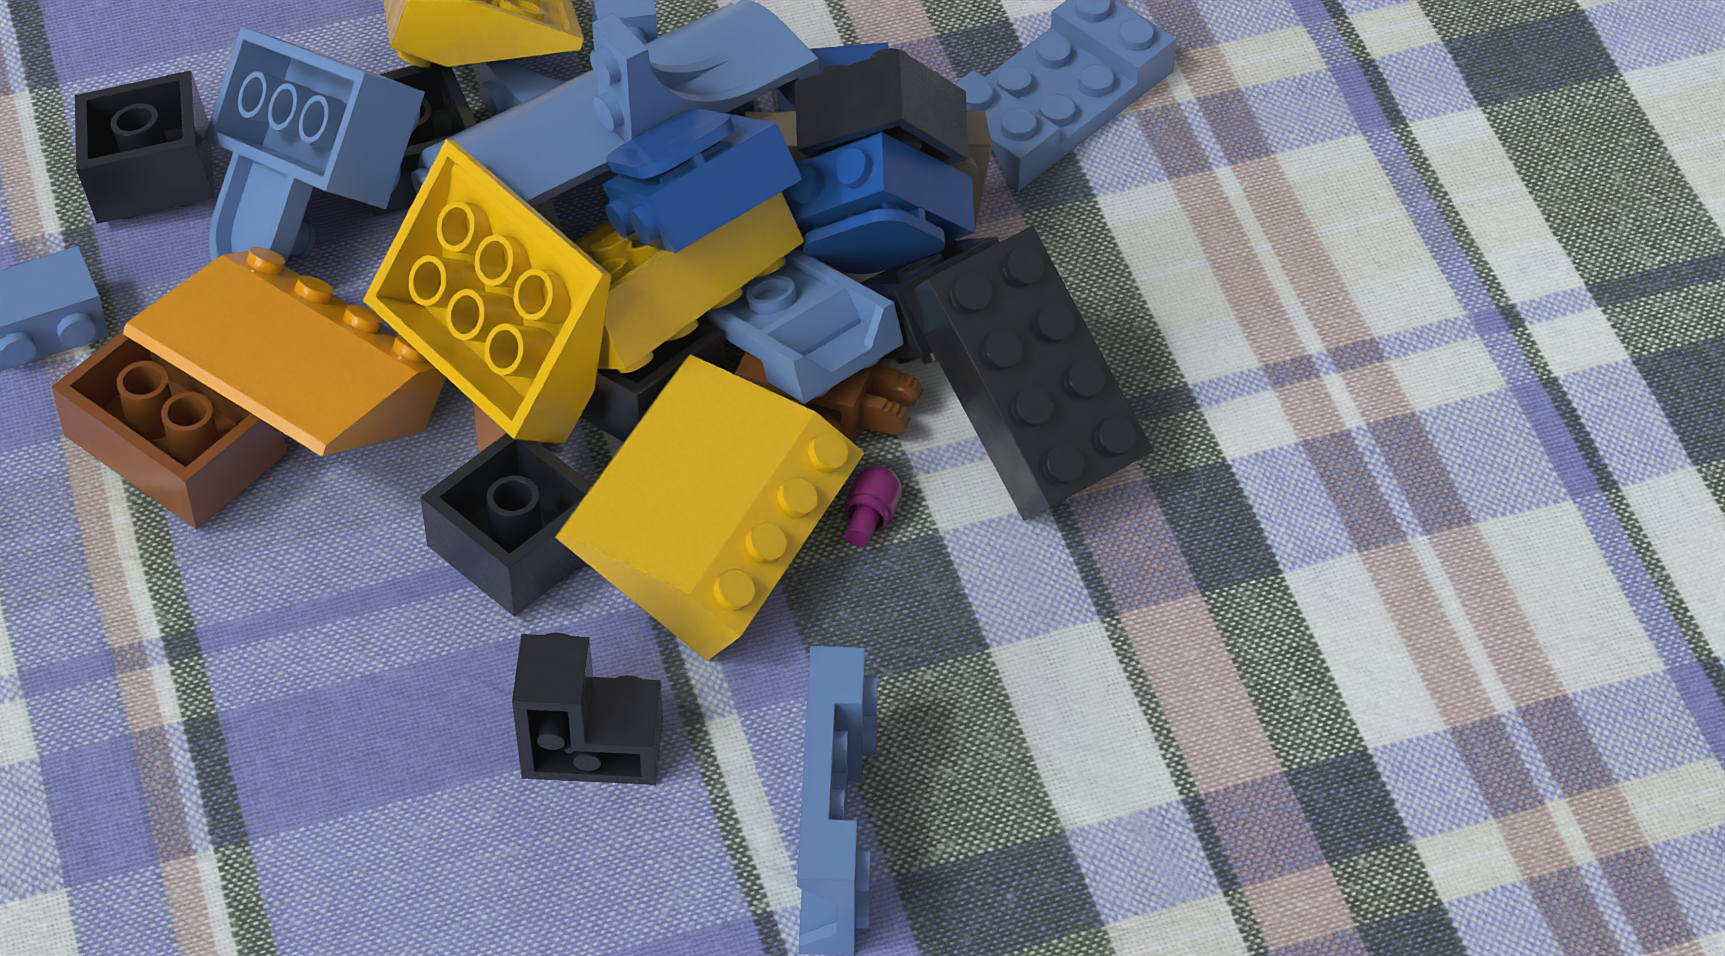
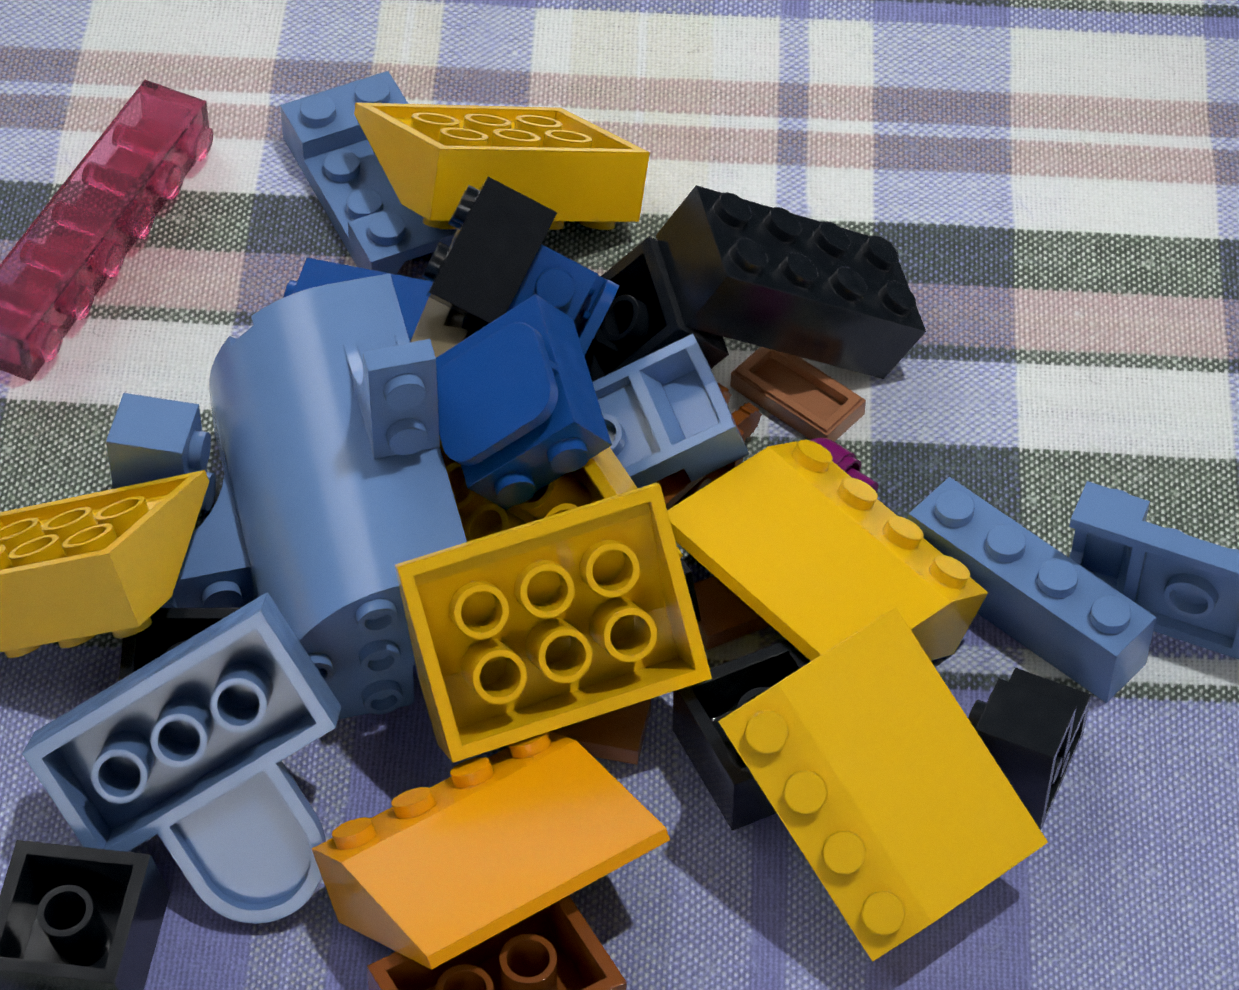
camera: 70 degrees left, 0 degrees up
none -> yellow slope [354,102,650,230]
none -> yellow slope [718,607,1048,962]
none -> nougat tile [730,347,866,442]
none -> medium blue brick [908,477,1157,703]

